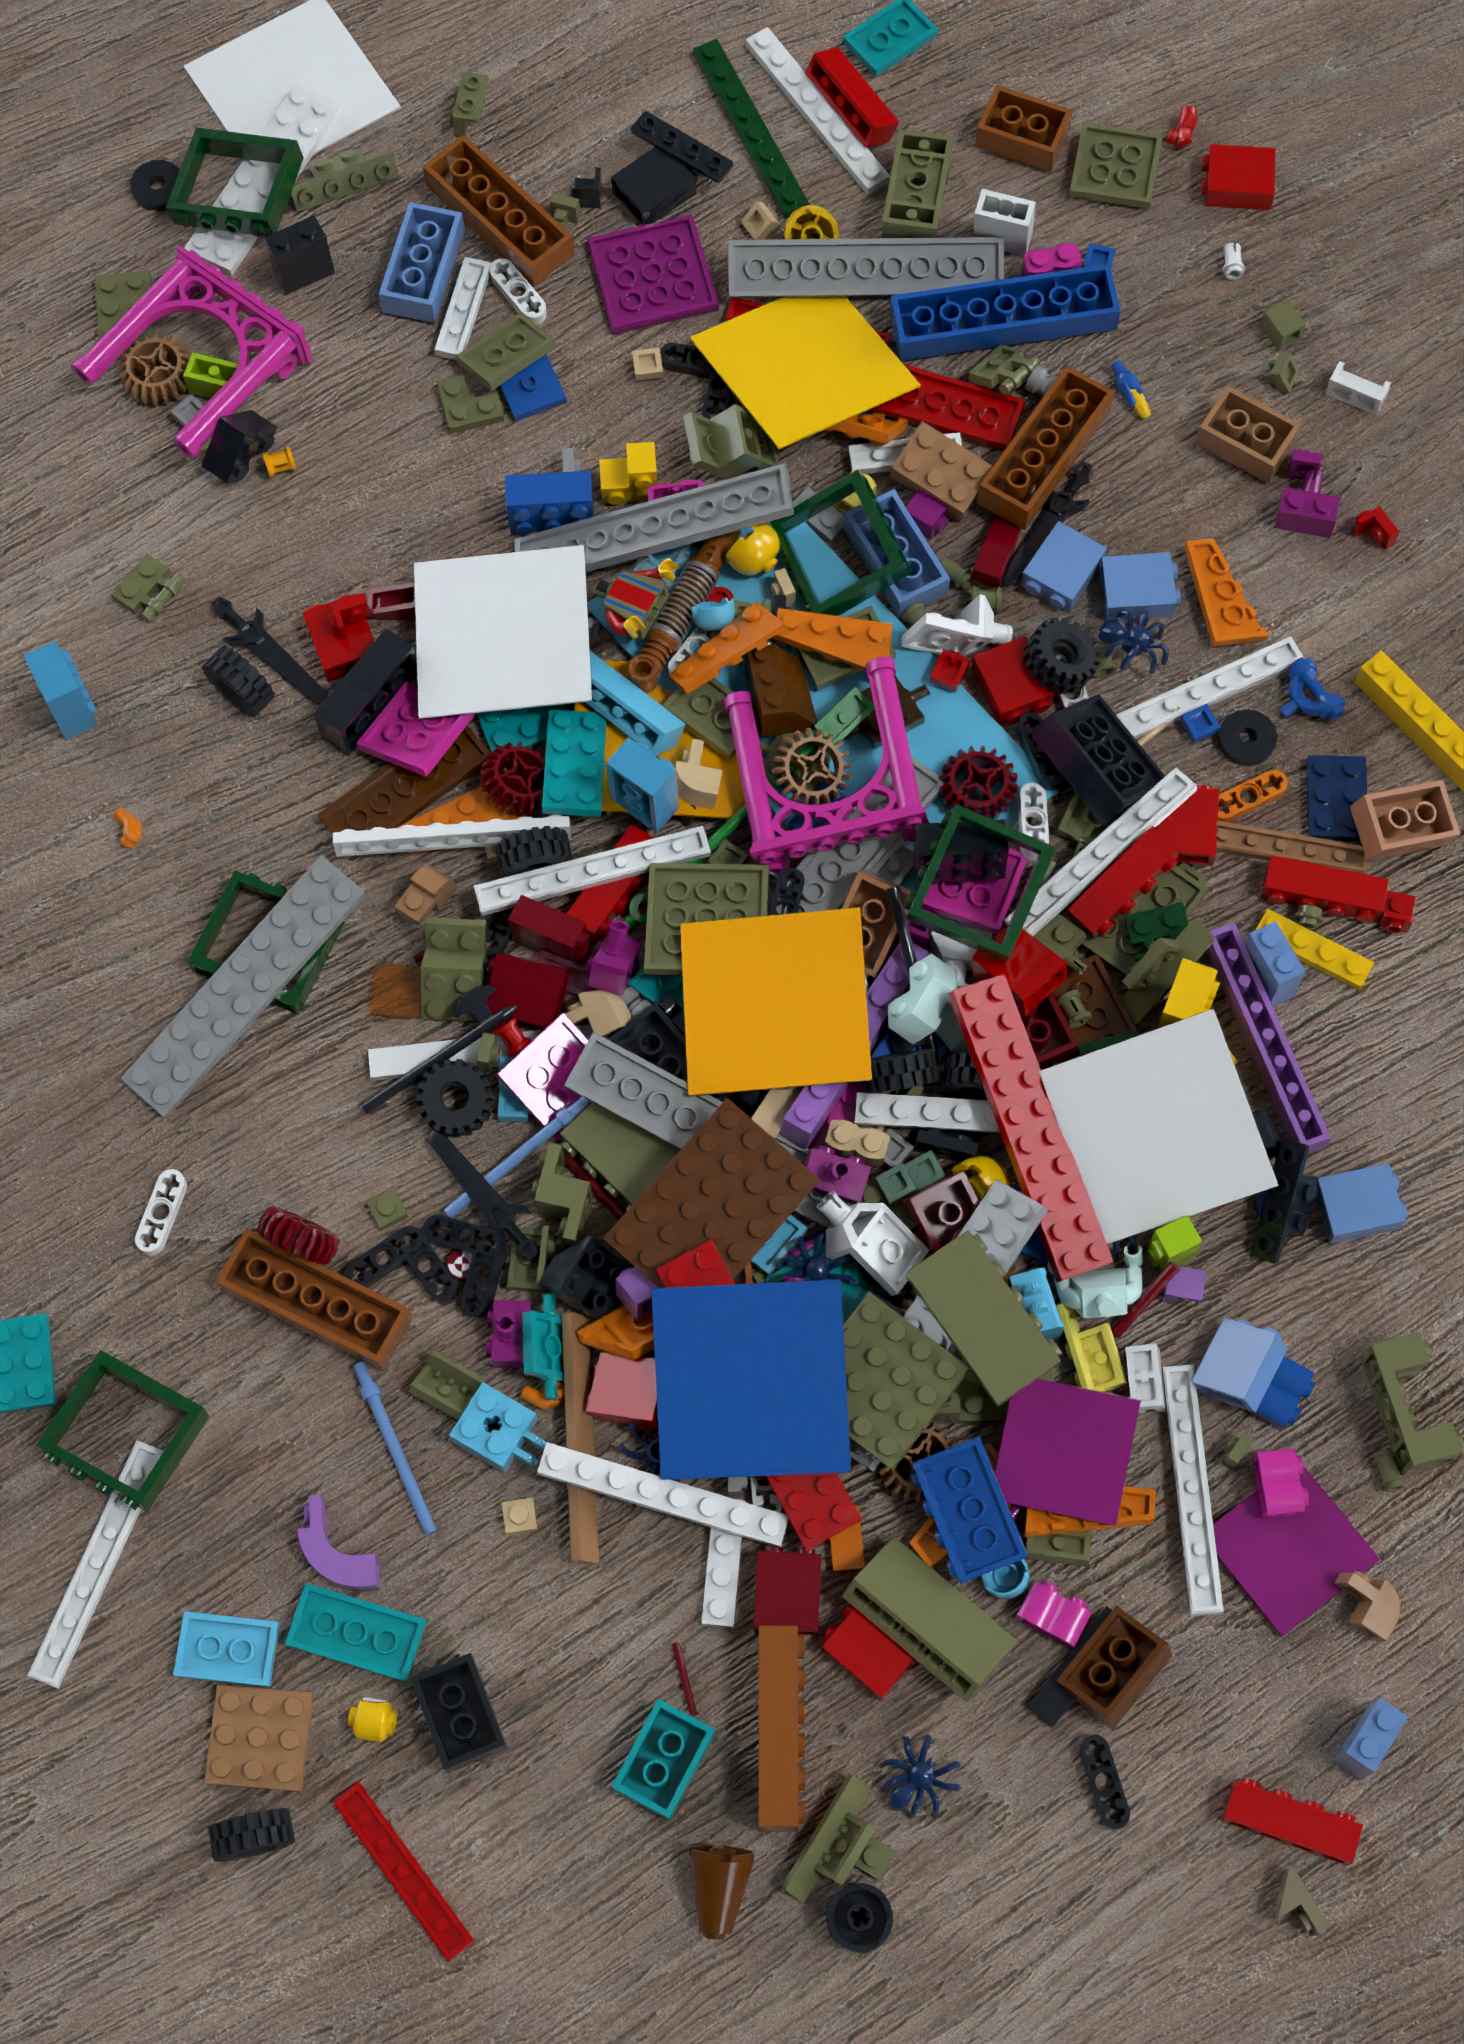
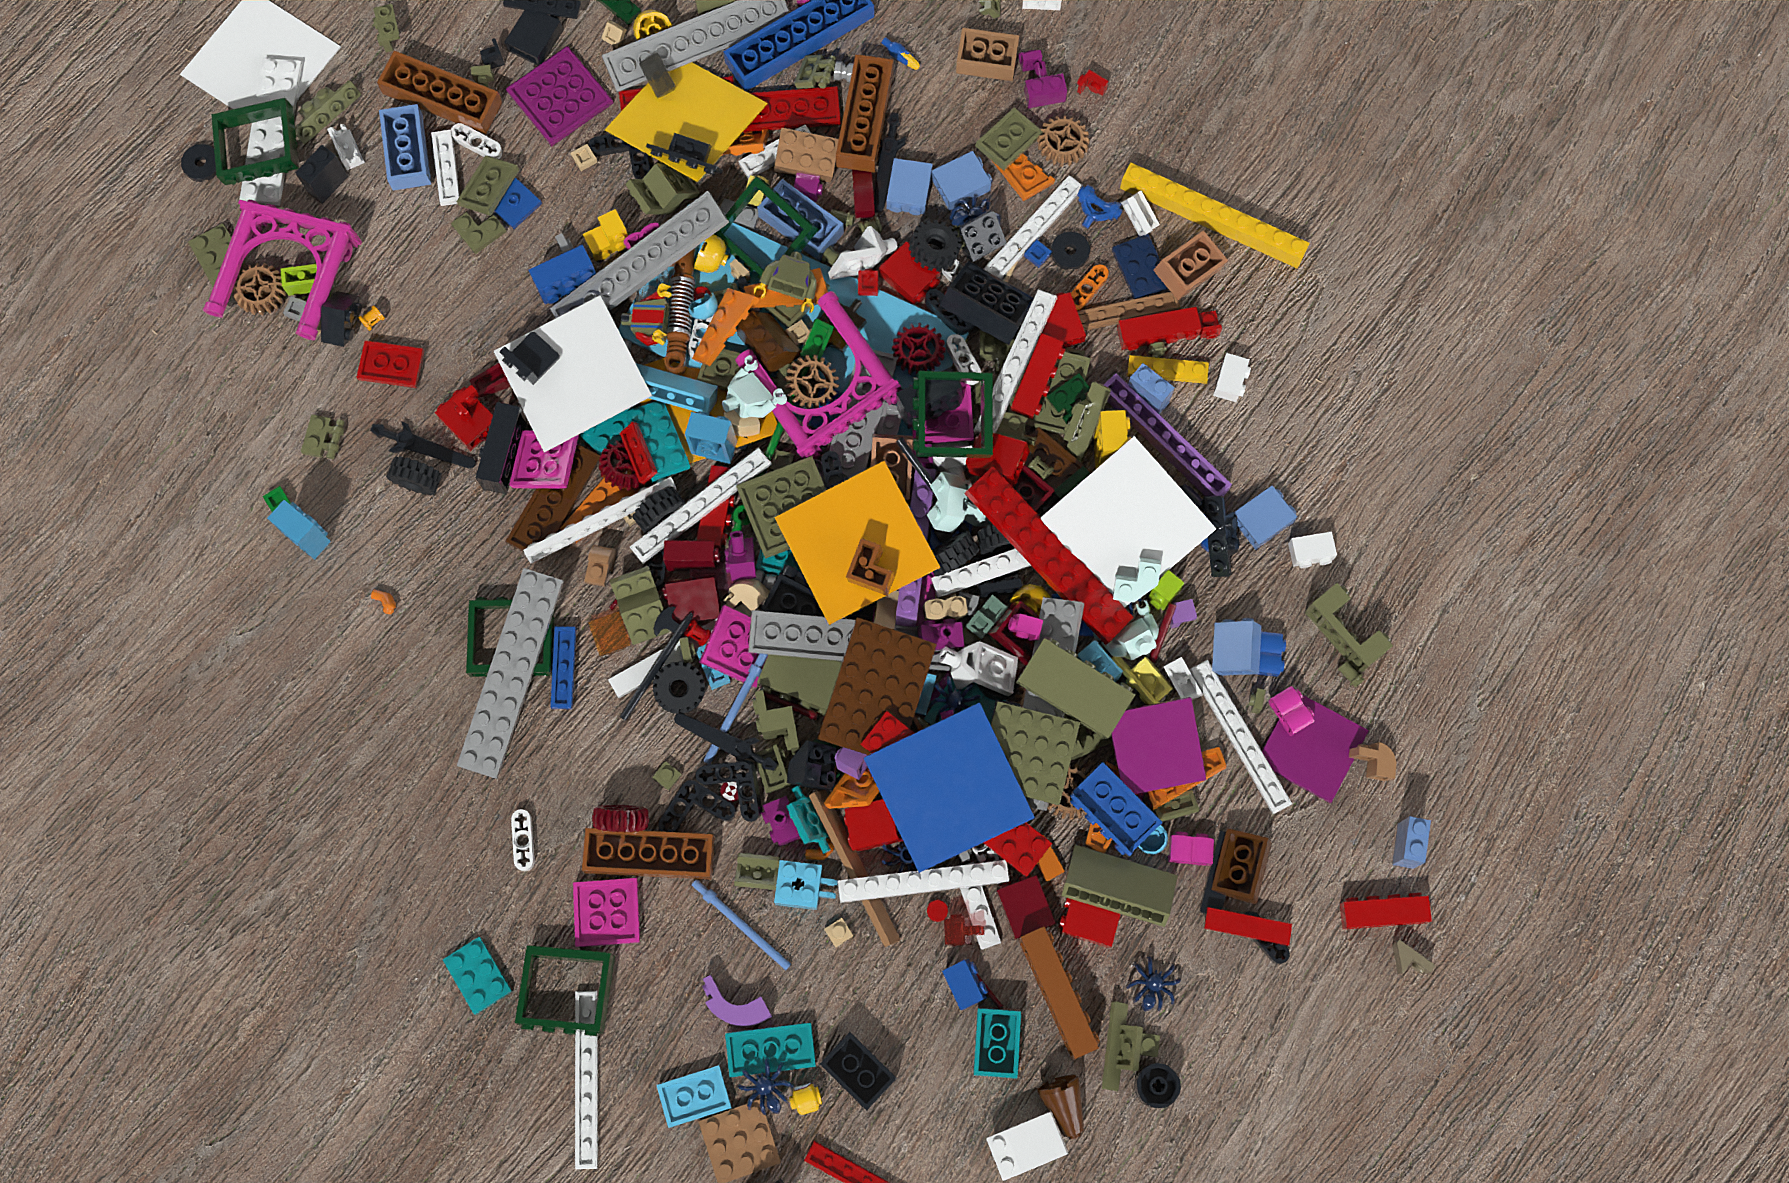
camera: 25 degrees left, 5 degrees up
none -> green plate [262,486,291,512]
none -> white hinge [327,124,365,170]
none -> red plate [356,340,425,388]
none -> black bracket [500,332,560,385]
none -> blue plate [550,627,576,709]
none -> dark pink plate [573,878,640,947]
none -> red tile [620,422,658,484]
none -> clear smoke slope [639,53,676,99]
none -> black bracket [646,133,723,175]
none -> light aqua torso [722,355,787,418]
none -> dark blue animal [737,1057,794,1115]
none -> olive torso [754,252,817,313]
none -> tan plate [785,319,810,347]
none -> dark orange brick [846,538,895,596]
none -> red tile [927,900,948,922]
none -> blue brick [942,959,988,1010]
none -> clear red brick [944,914,985,946]
none -> bracket [959,210,1007,262]
none -> olive plate [975,108,1043,170]
none -> white slope [986,1111,1069,1181]
none -> dark pink brick [1008,614,1043,641]
none -> medium nougat gear [1037,115,1090,167]
none -> light aqua brick [1113,557,1161,602]
none -> white panel [1121,191,1160,237]
none -> red tile [1203,907,1292,946]
none -> white brick [1213,353,1251,402]
none -> white brick [1288,532,1337,568]

